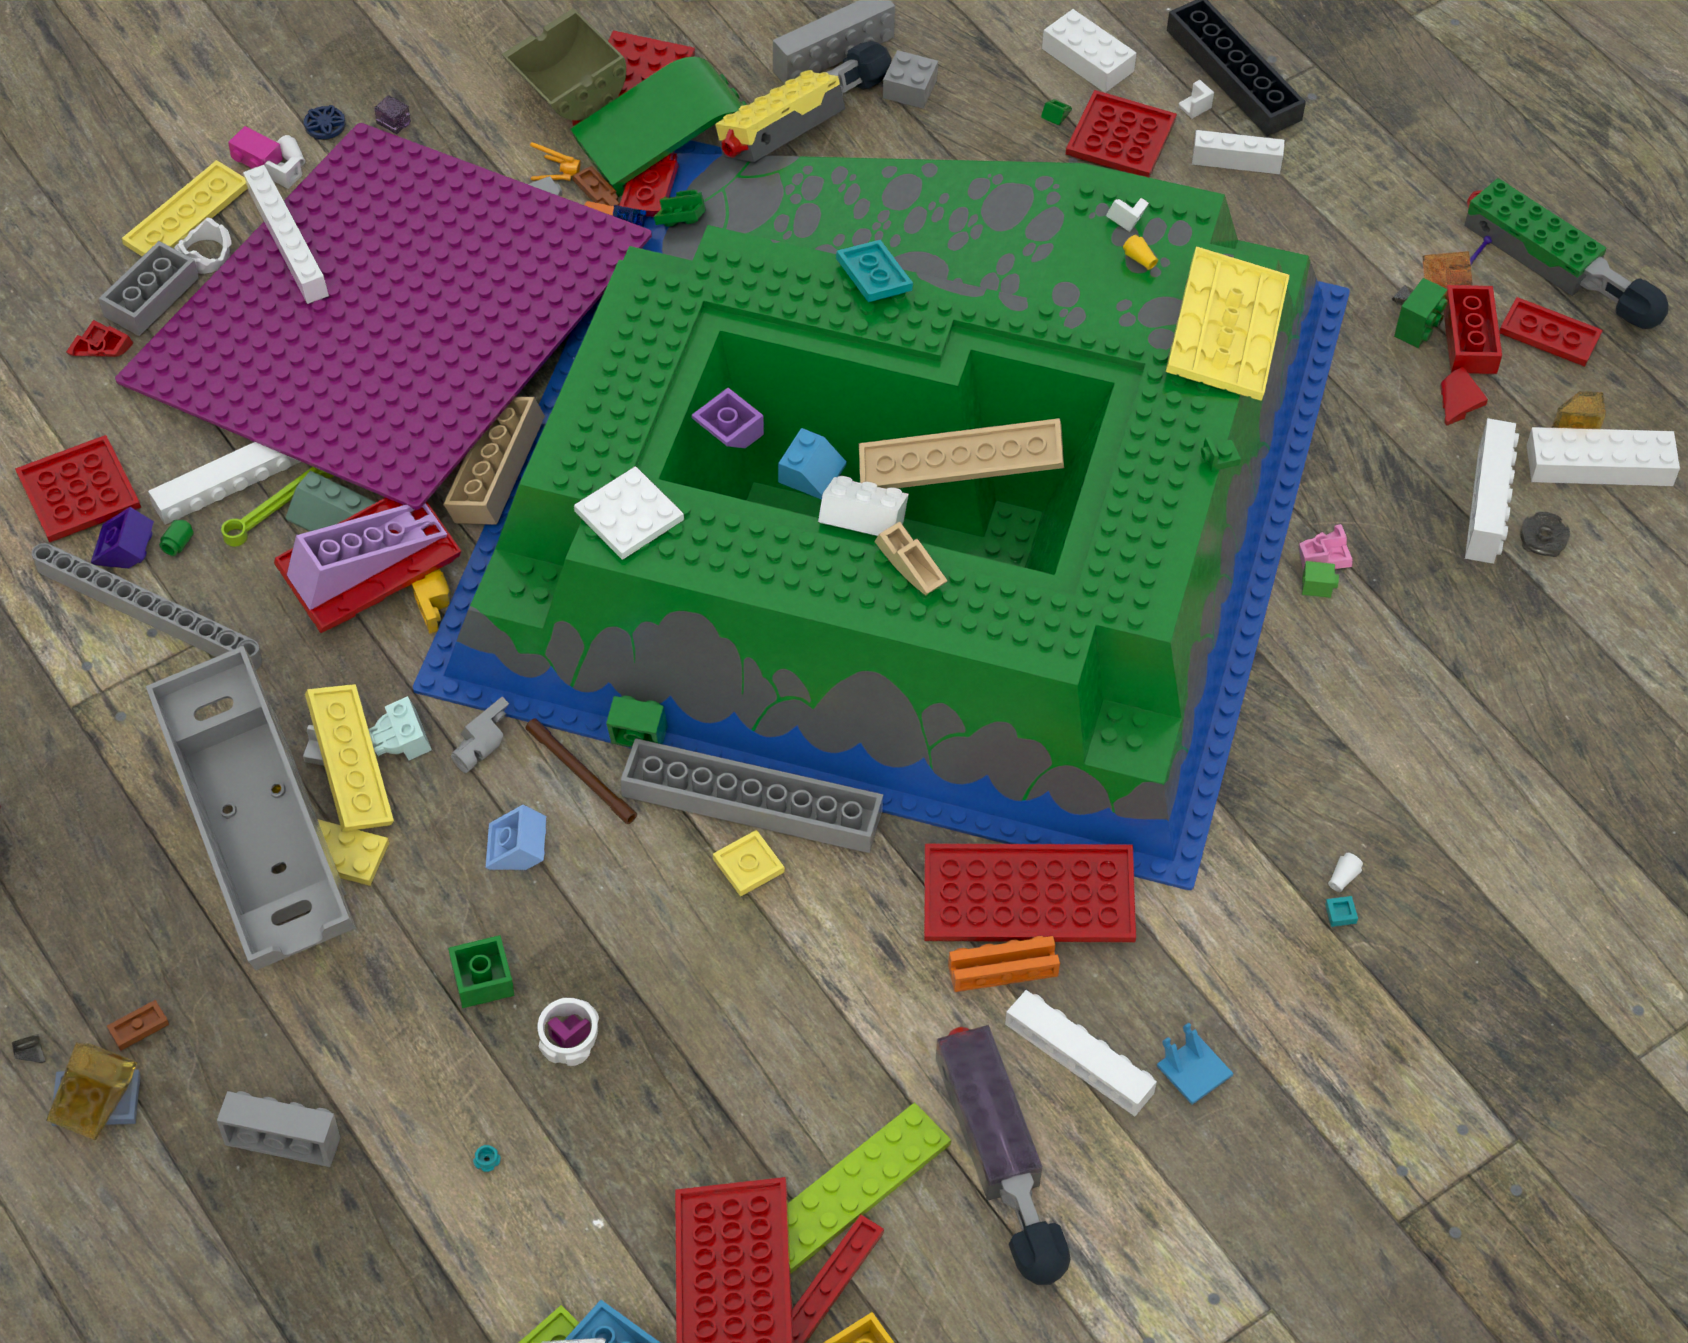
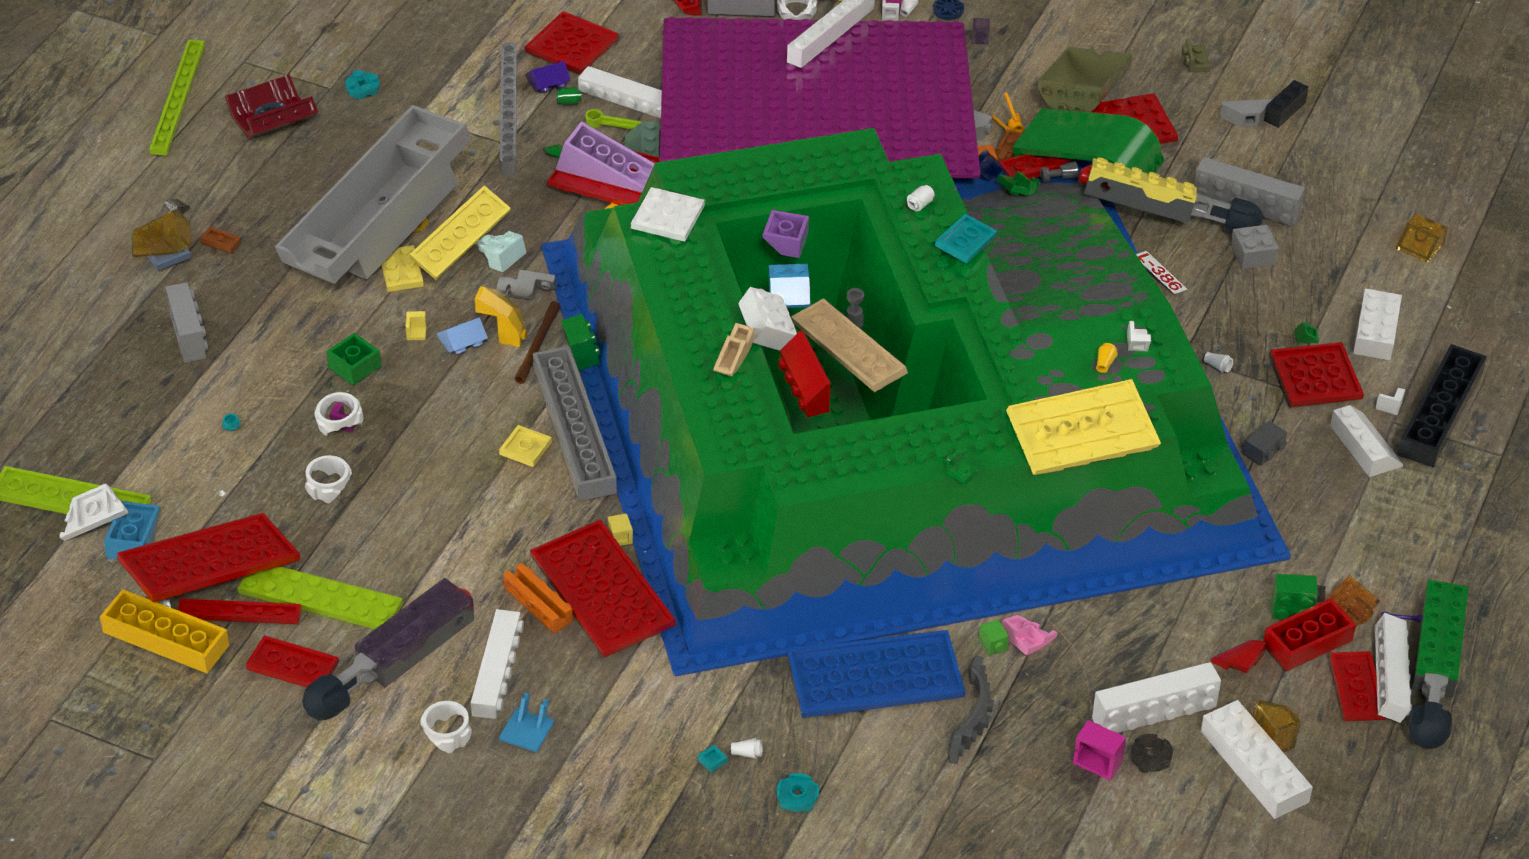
camera: 60 degrees right, 10 degrees down
none -> red plate [245,635,339,688]
none -> white piece [305,455,352,503]
none -> light yellow panel [406,311,426,340]
none -> white piece [421,701,472,753]
none -> yellow brick [475,286,528,347]
none -> green slope [543,144,563,158]
none -> light yellow panel [608,514,633,546]
none -> teal plate [776,773,819,812]
none -> red slope [777,331,830,417]
none -> blue plate [787,630,965,718]
none -> dark grey piece [846,288,864,328]
none -> white brick [907,185,934,211]
none -> dark grey piece [949,655,994,764]
none -> dark grey piece [1040,161,1079,183]
none -> dark pink piece [1073,720,1126,781]
none -> white brick [1375,613,1412,723]

